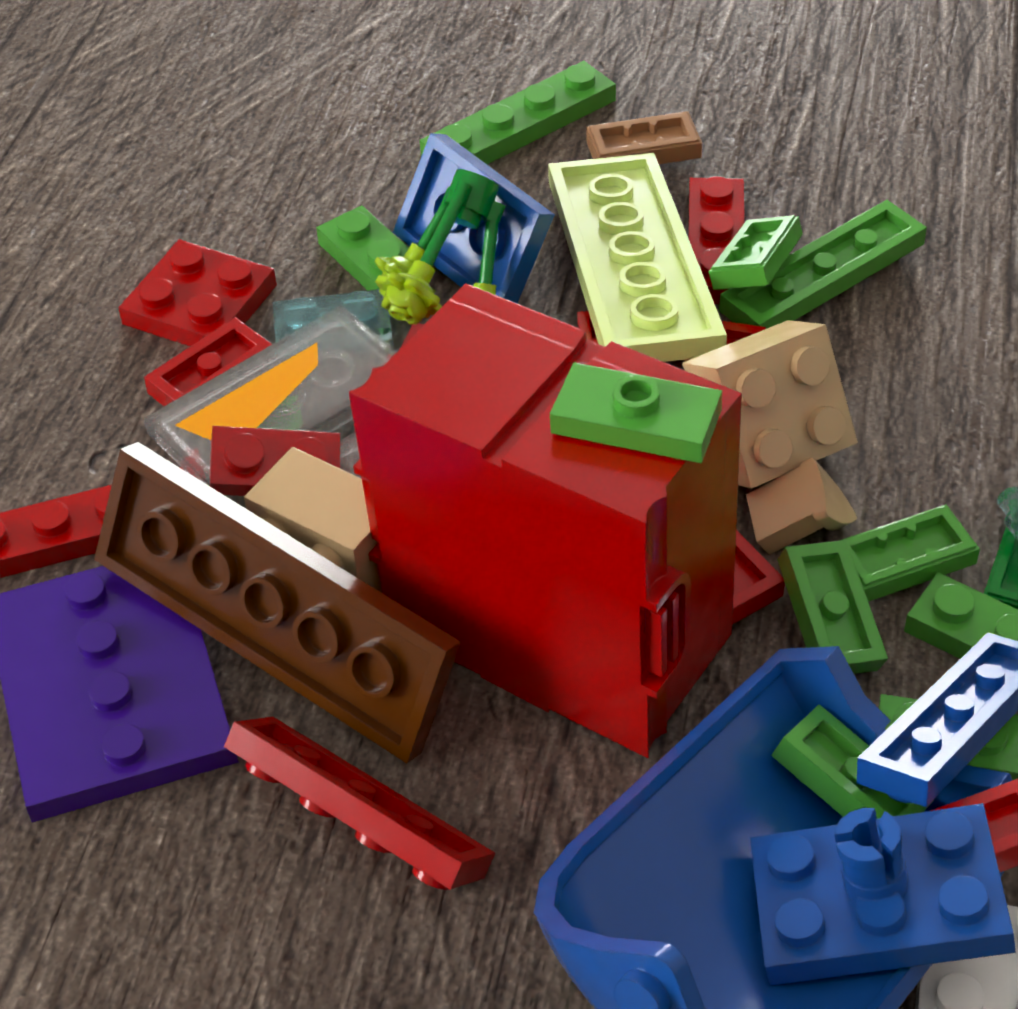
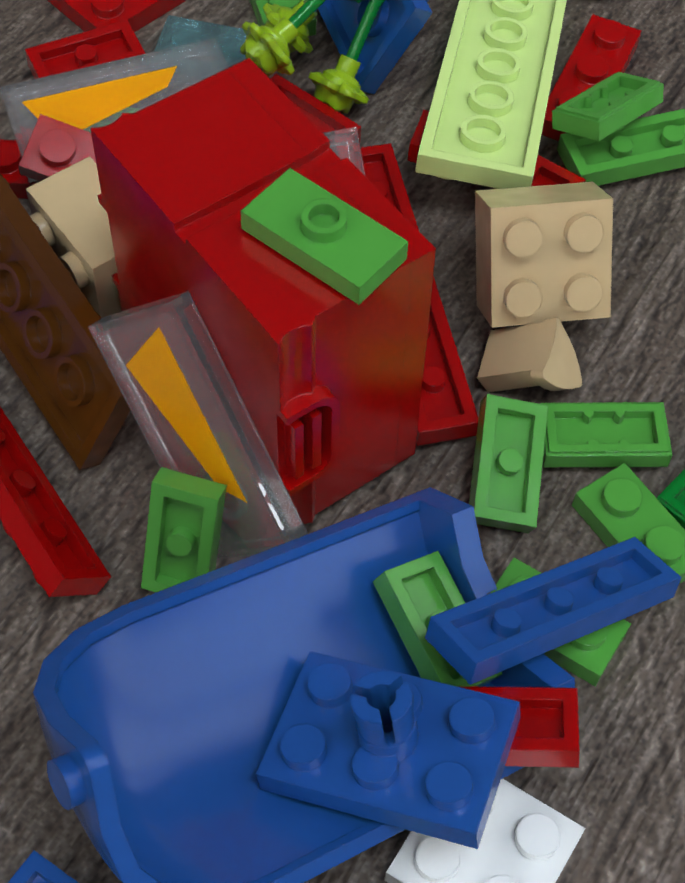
camera: 15 degrees right, 10 degrees up
none -> clear tile [88,291,308,559]
none -> bright green plate [141,467,227,592]

